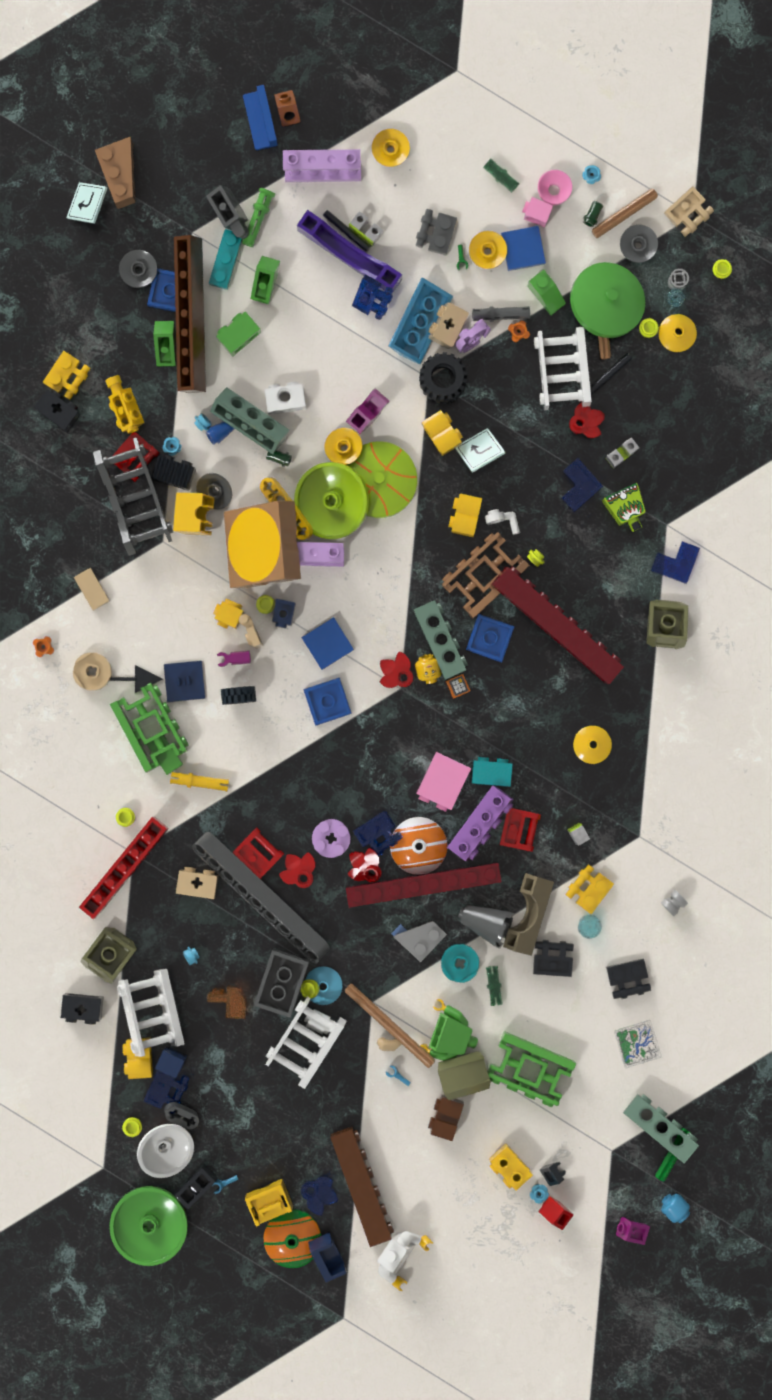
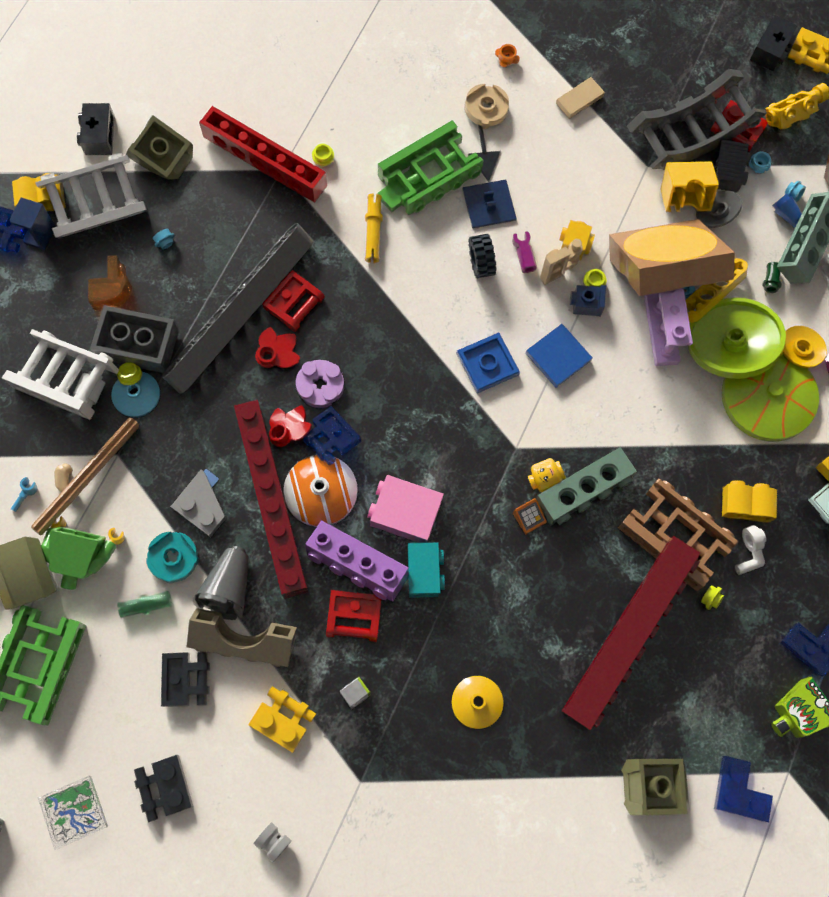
camera: 80 degrees right, 15 degrees down
tan brick [176,867,219,899] -> none
red plate [379,652,413,688] -> none
blue tile [466,614,515,663] -> none
clear light blue plate [578,915,602,939] -> none

